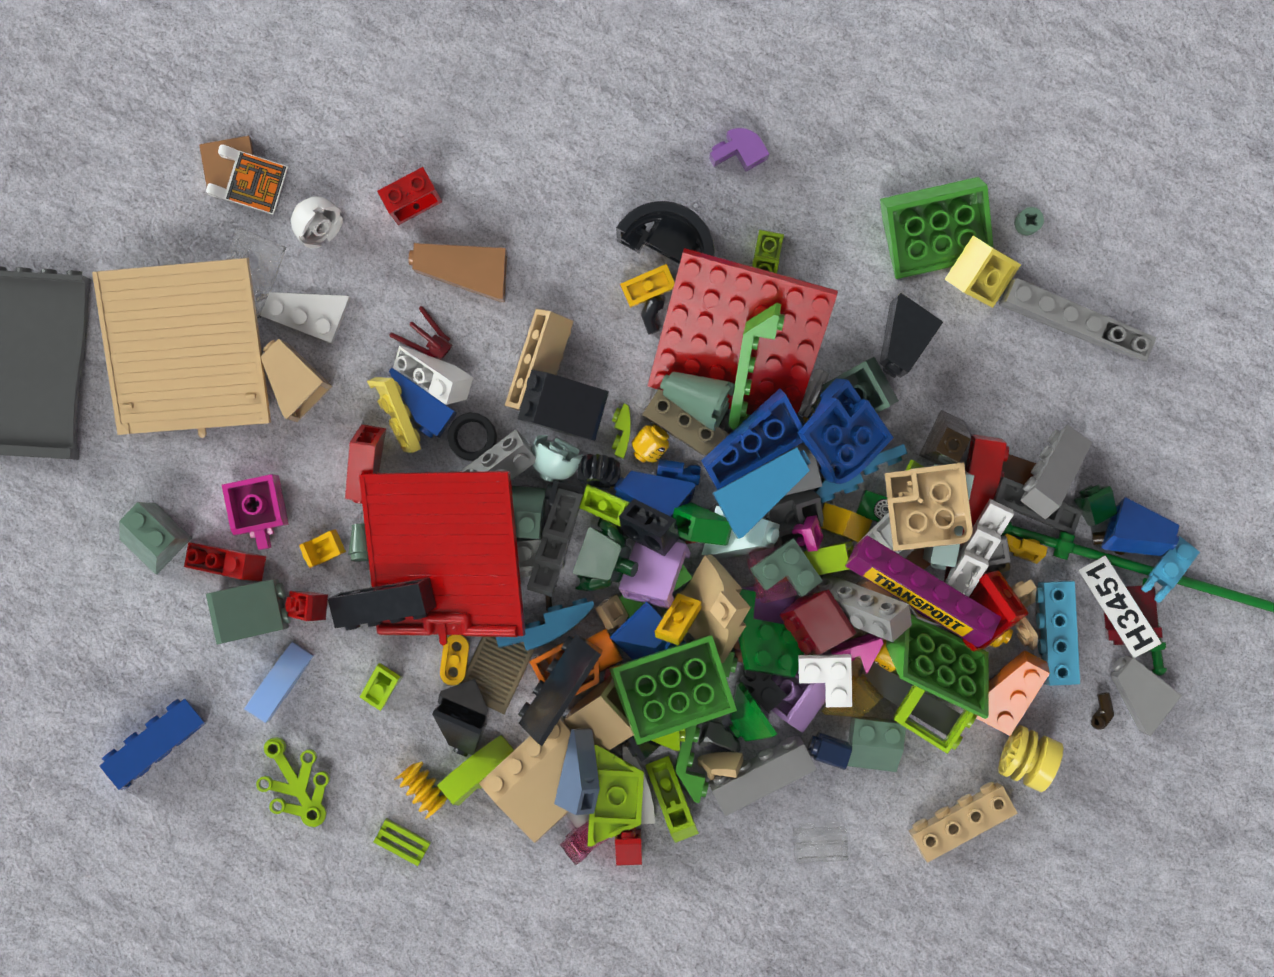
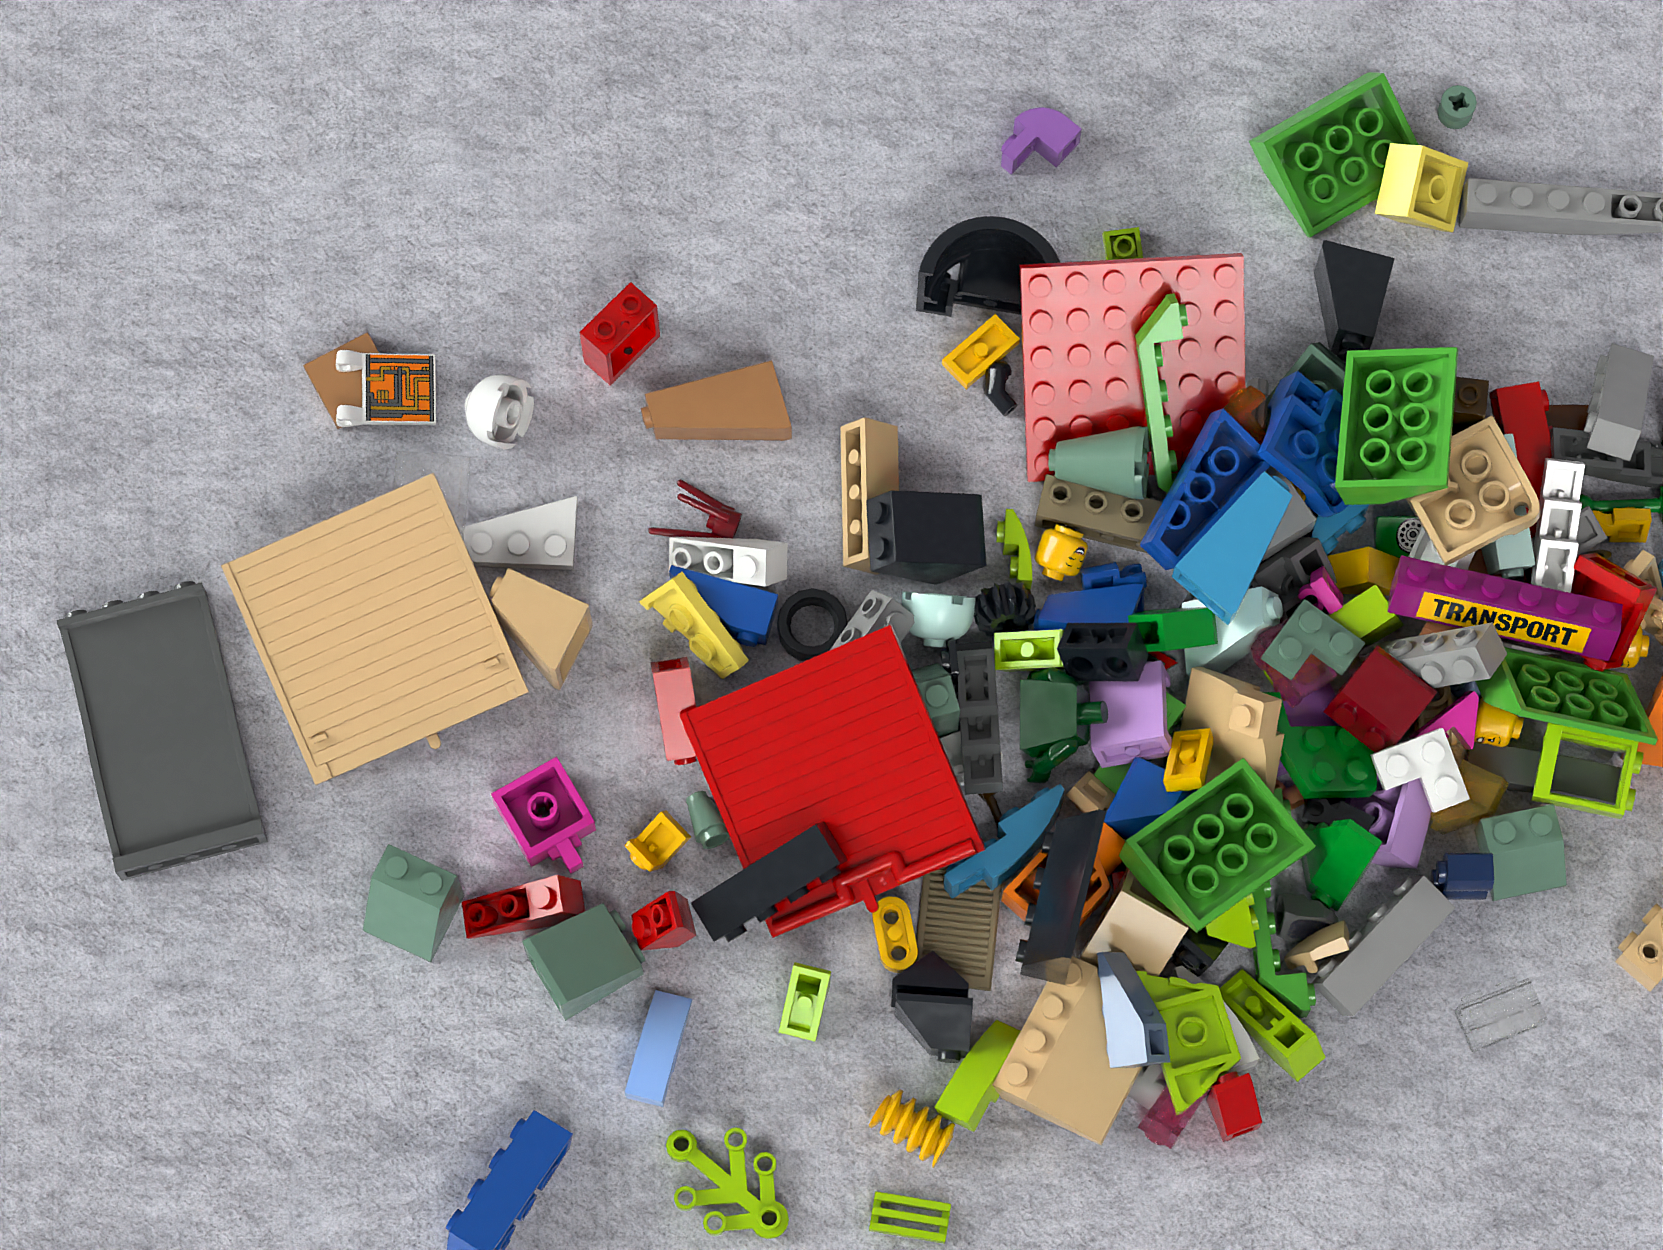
camera: 20 degrees left, 15 degrees down
none -> clear orange bracket [1223,385,1266,445]
none -> bright green slope [1335,347,1458,505]

